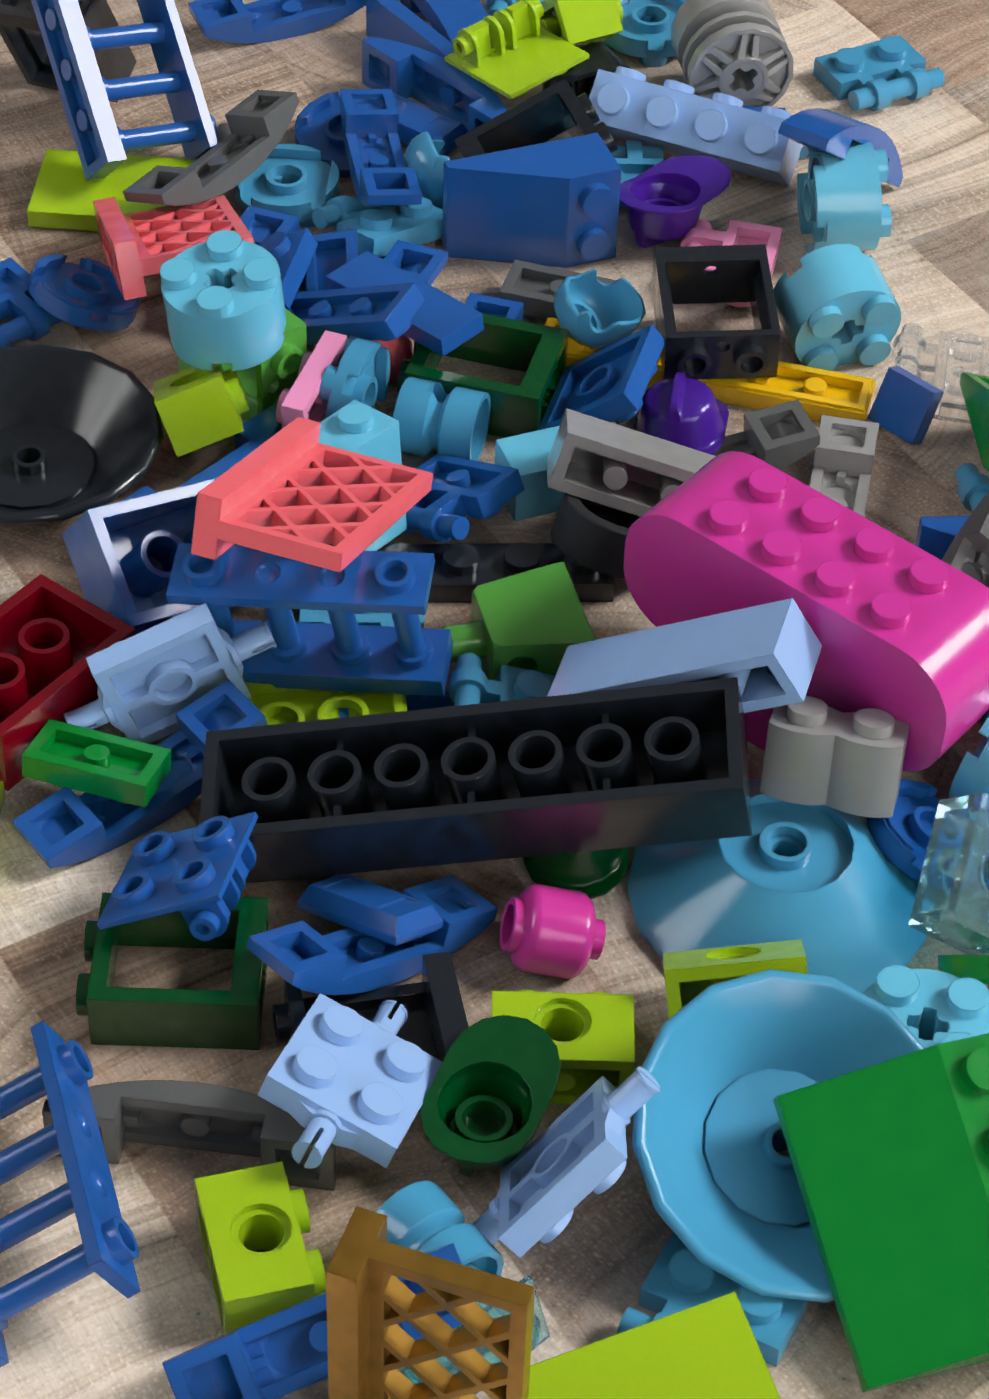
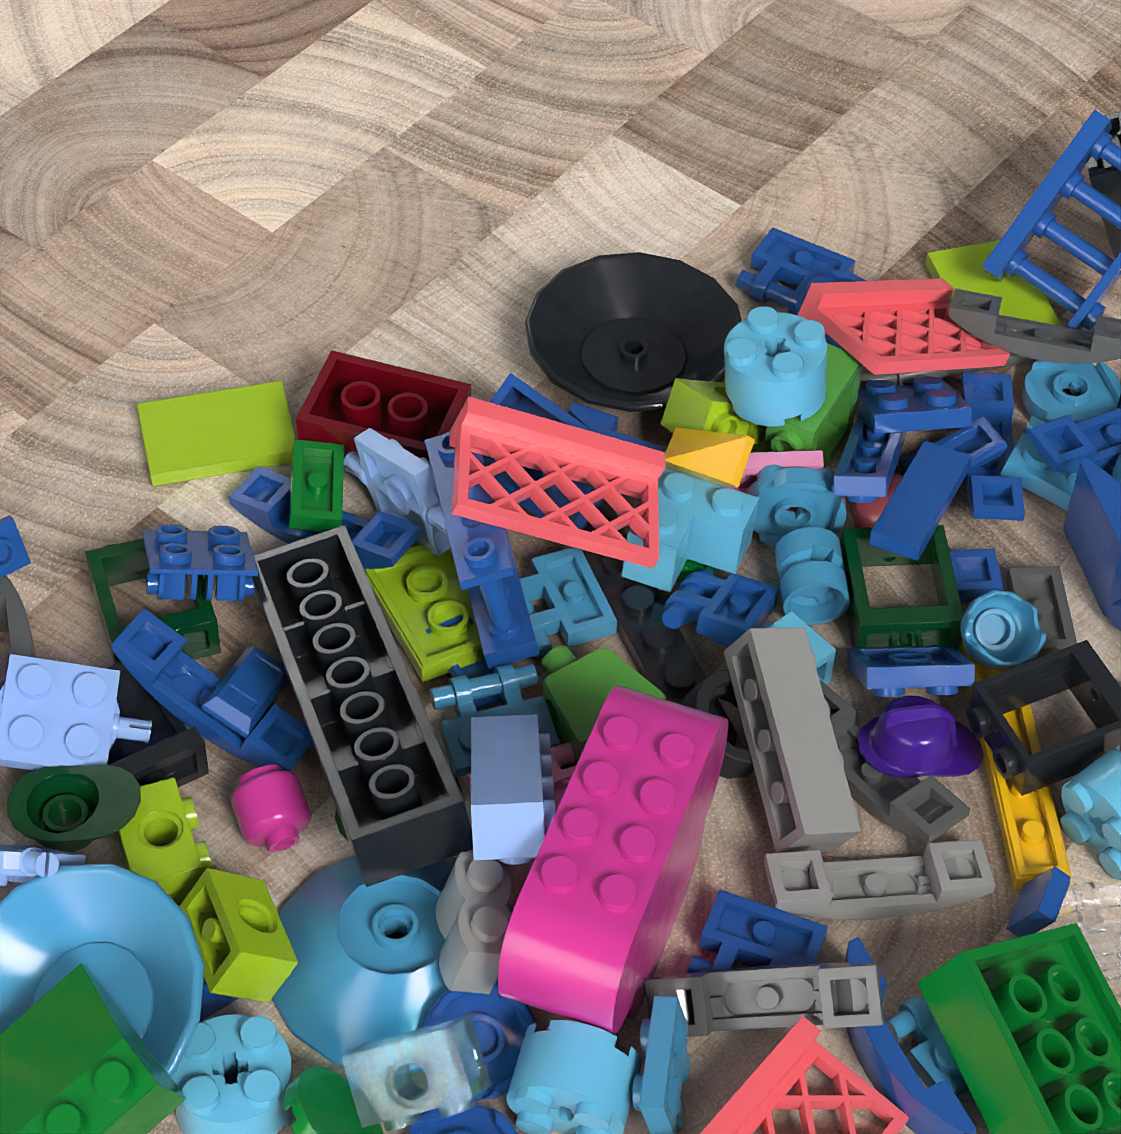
camera: 70 degrees right, 5 degrees up
none -> yellow slope [665,427,755,488]

